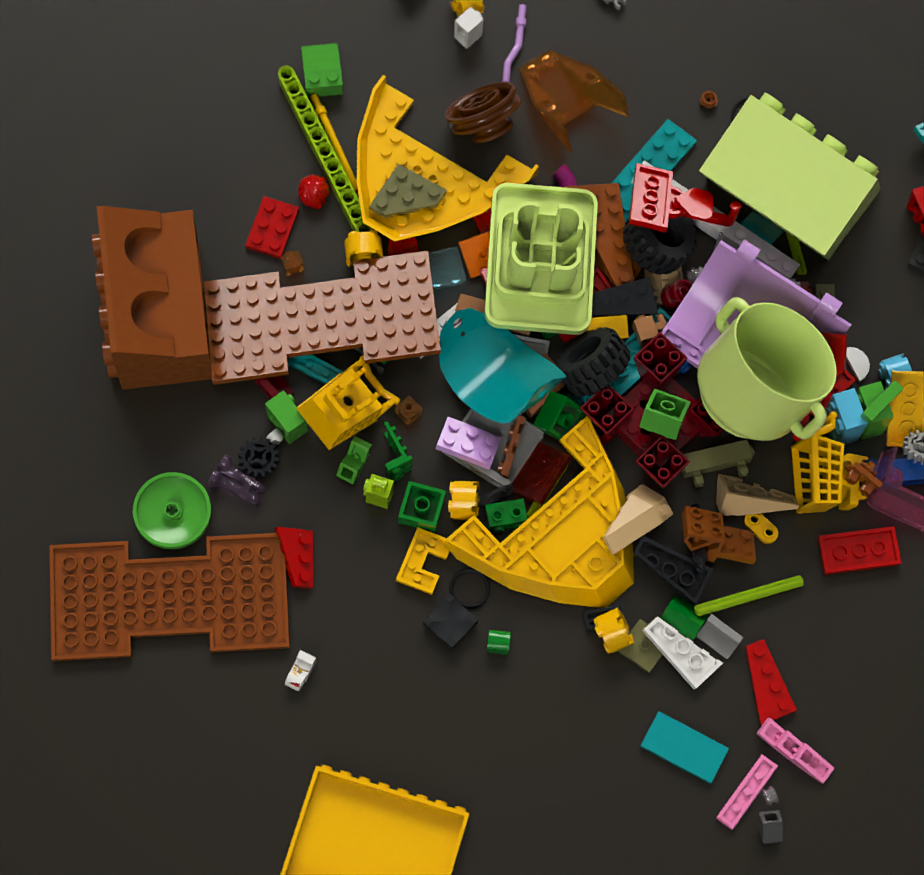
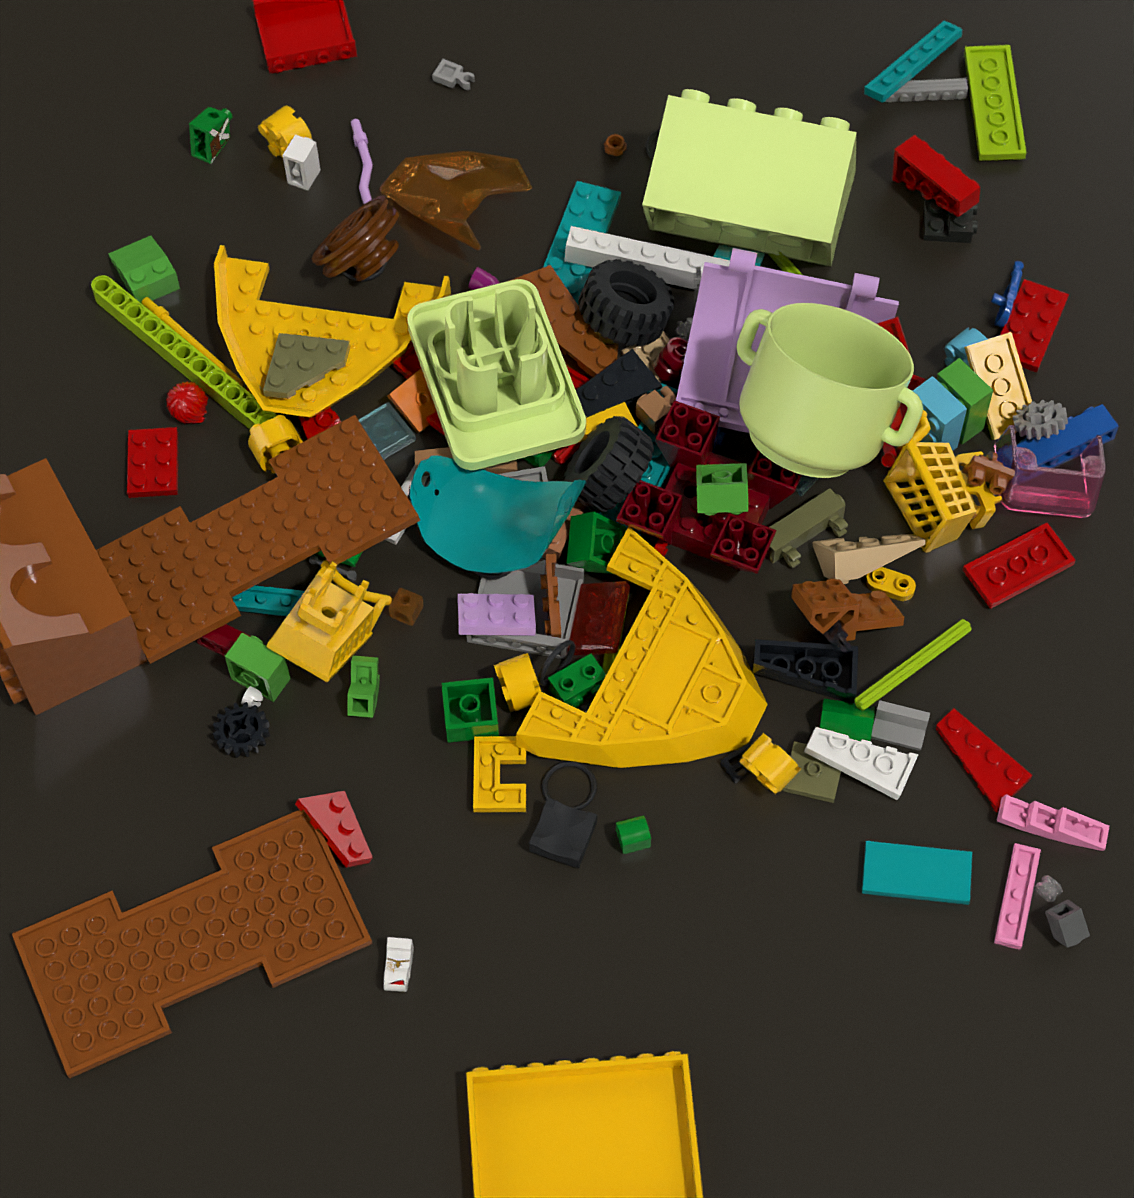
camera: 15 degrees left, 10 degrees down
bright green dish [133,472,211,549] -> none
clear purple piece [207,454,267,505] -> none
clear orange plate [281,250,304,276] -> none
lime brick [363,474,394,509] -> none
green plate [384,421,413,481] -> none
tan wedge [603,484,673,555] -> none
plate [629,163,741,232] -> none
white tile [846,347,870,383] -> none
bright green piece [861,380,904,425] -> none

